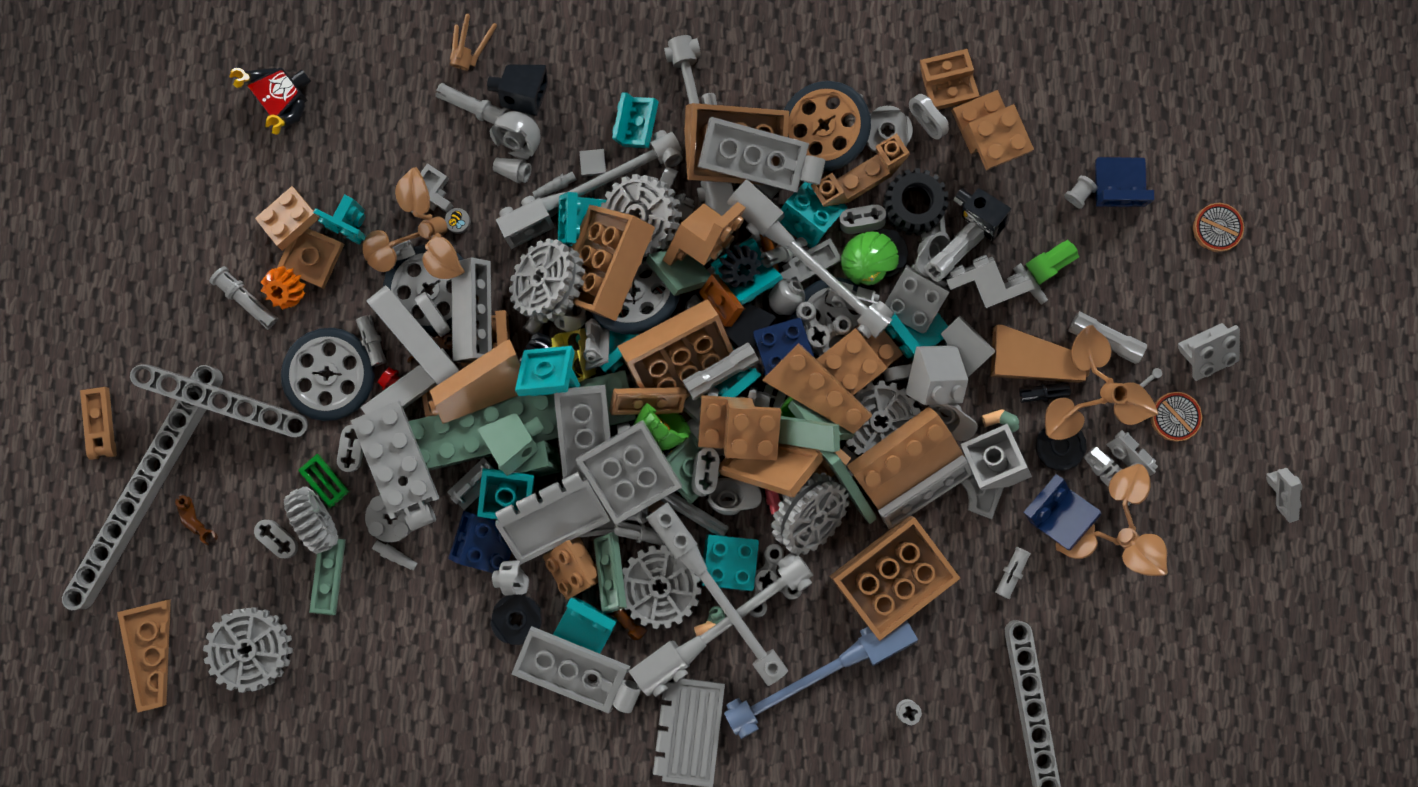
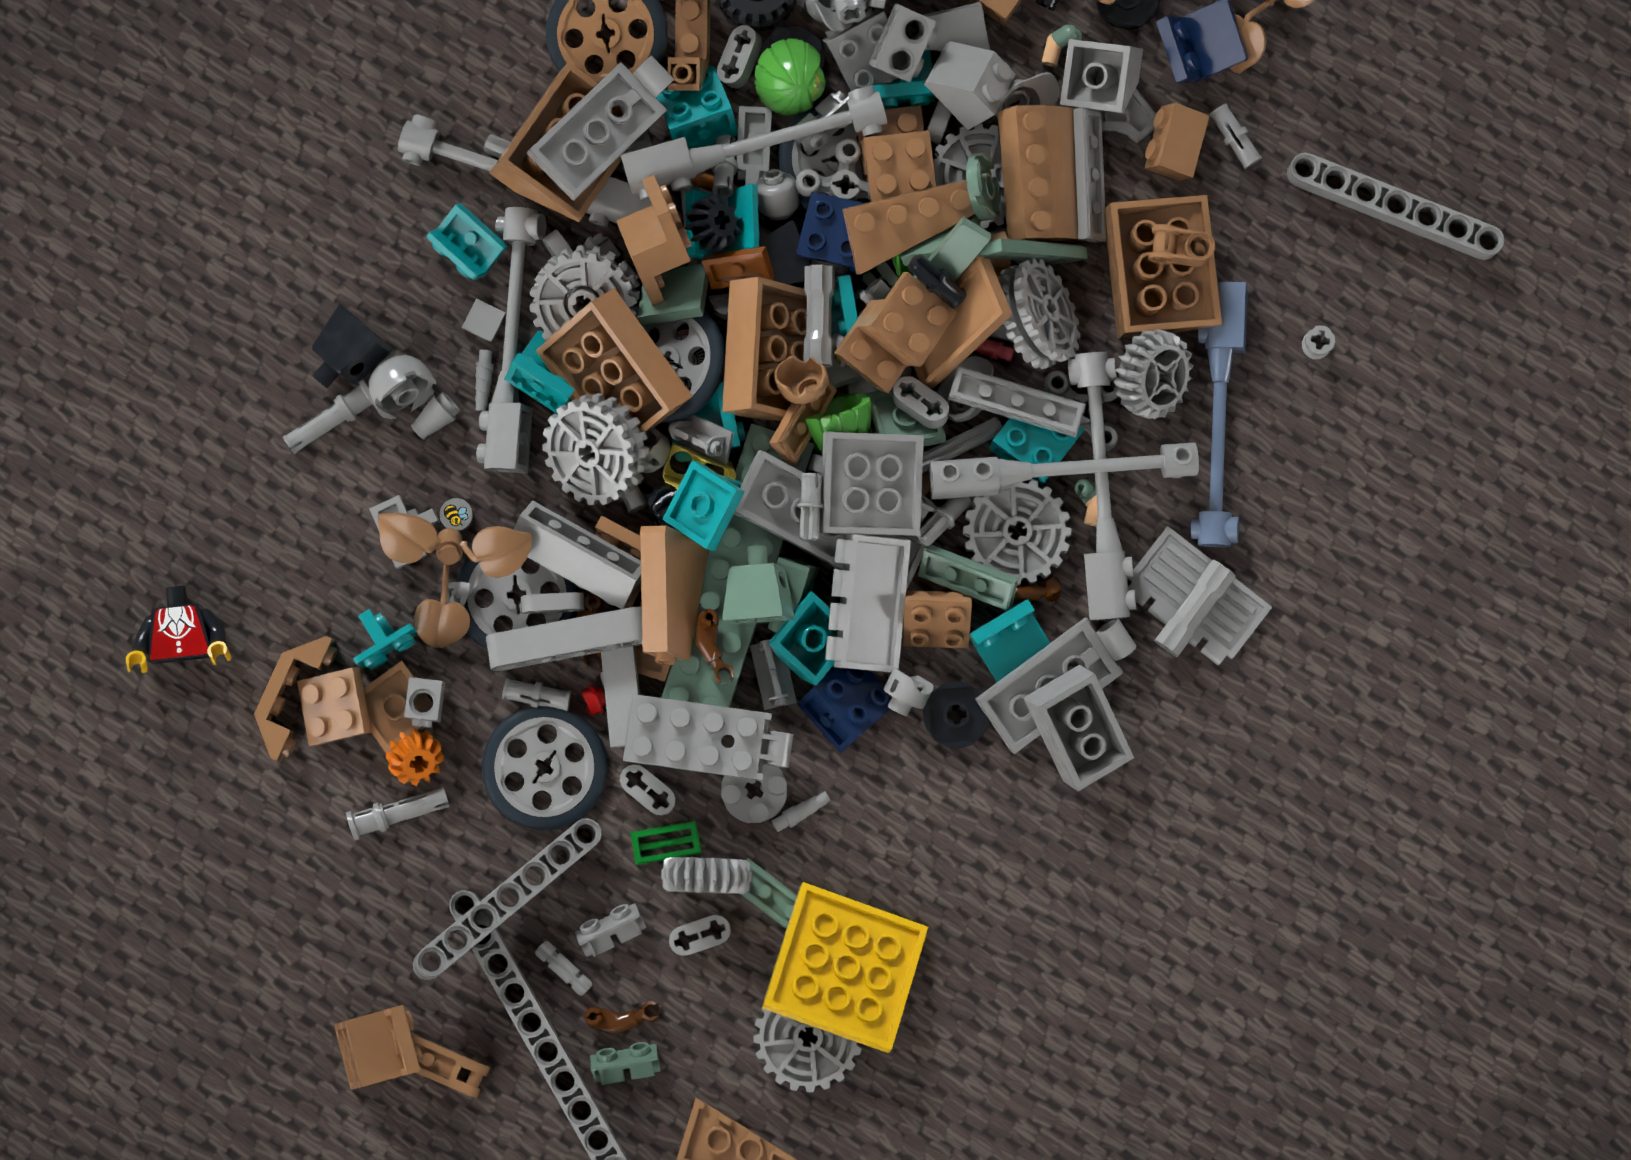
camera: 65 degrees left, 0 degrees up
medium nougat plant [449,14,497,71] -> none
none -> medium nougat slope [254,636,338,762]
none -> medium nougat bracket [334,1005,423,1090]
none -> light grey brick [404,677,445,728]
none -> light grey axle [535,941,592,996]
none -> light grey hinge [575,903,647,957]
none -> sand green hinge [590,1042,661,1085]
none -> reddish brown arm [696,609,734,684]
none -> yellow plate [762,882,928,1053]
none -> medium nougat hair [774,355,829,404]
none -> light grey axle [797,473,824,541]
none -> light grey brick [869,3,937,83]
none -> black axle [908,254,967,308]
none -> light grey tile [948,366,1086,438]
none -> sand green tile [966,153,1001,221]
none -> light grey brick [1023,665,1134,791]
none -> light grey gear [1114,329,1194,419]
none -> medium nougat brick [1144,103,1210,181]
none -> medium nougat piece [1148,224,1215,267]
none -> light grey axle [1154,560,1236,657]

